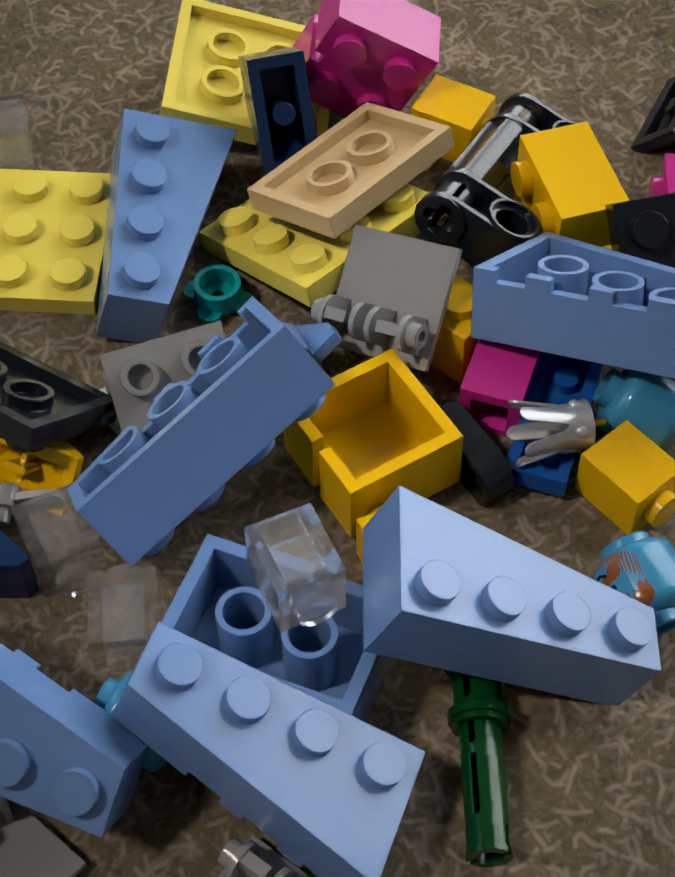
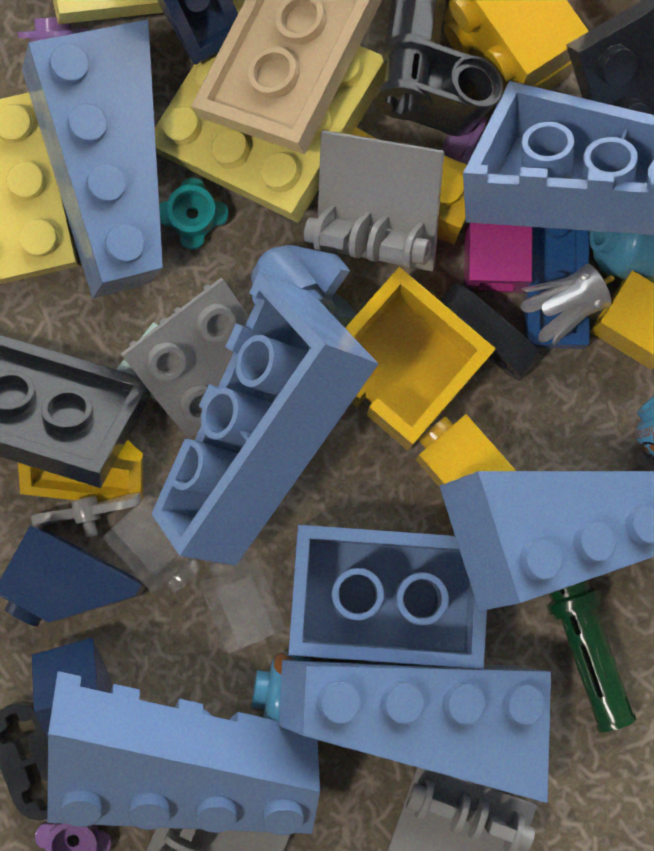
camera: 20 degrees left, 30 degrees up
clear brick [244,503,346,633] -> none

